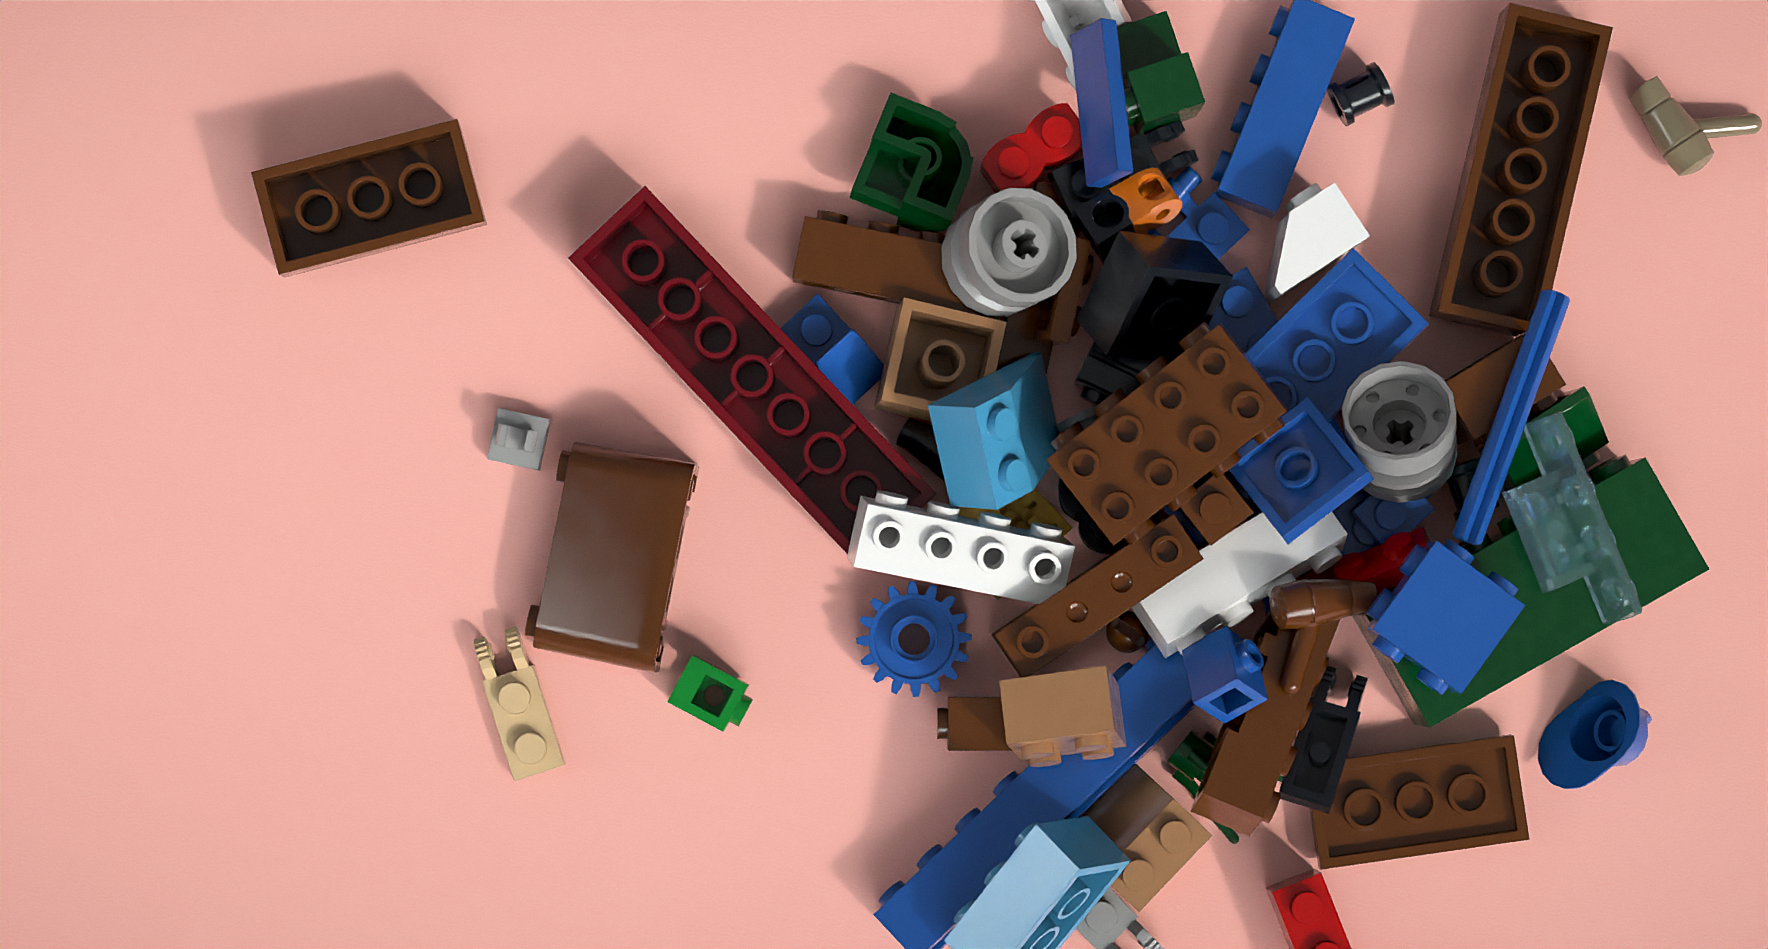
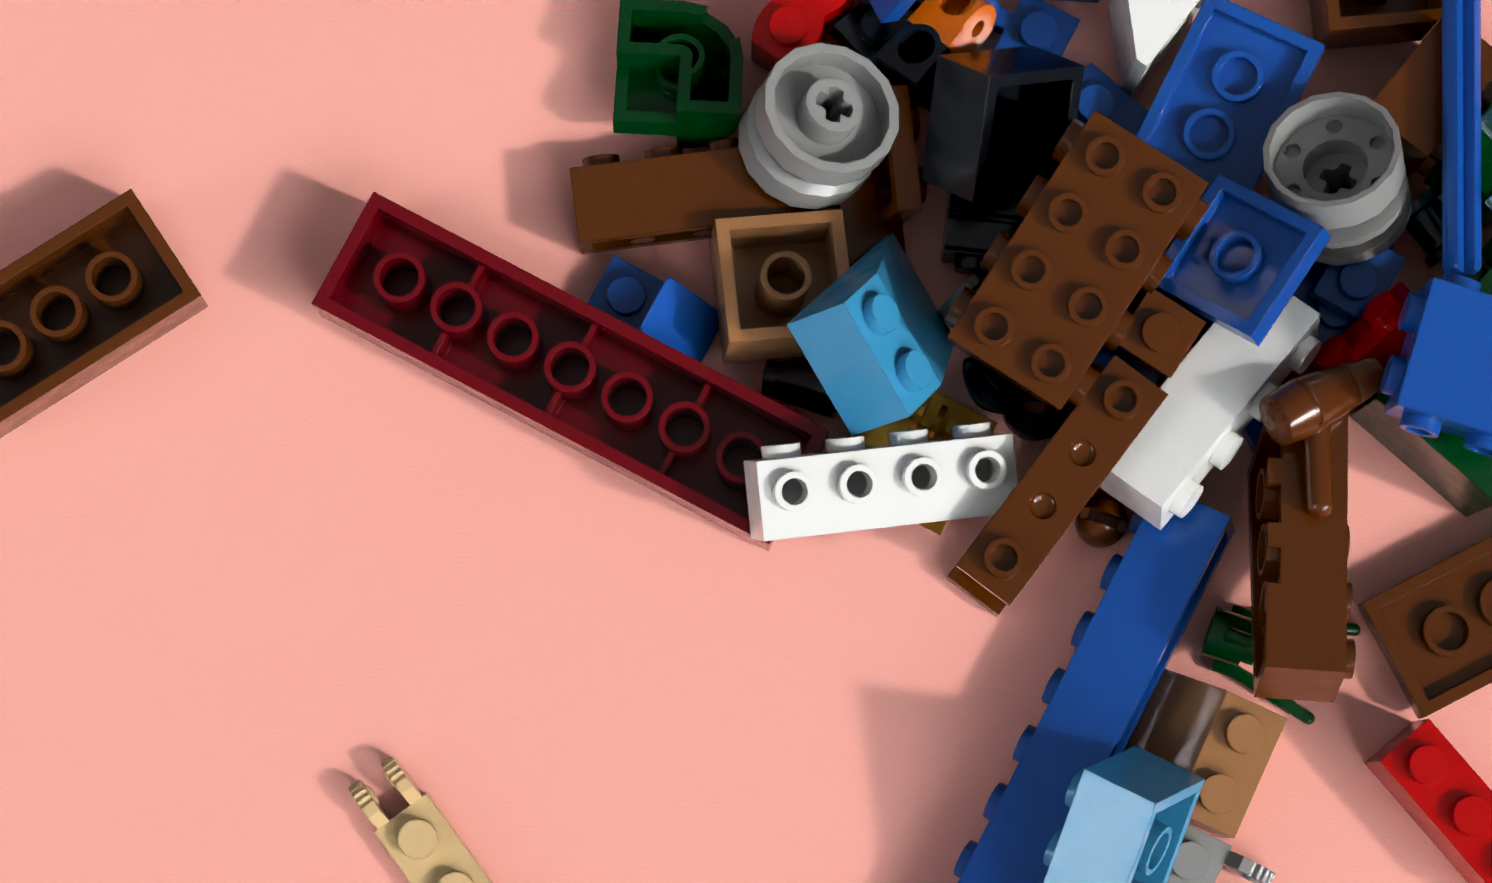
camera: 20 degrees left, 5 degrees down
light grey tile [487,408,551,471] -> none
reddish brown windscreen [525,442,700,673] -> none
green brick [667,655,753,732] -> none
blue gear [856,581,972,697] -> none
reddish brown brick [937,697,1012,751] -> none
medium nougat brick [999,665,1126,767] -> none
blue brick [1182,626,1268,724] -> none
black hinge [1279,666,1368,814] -> none

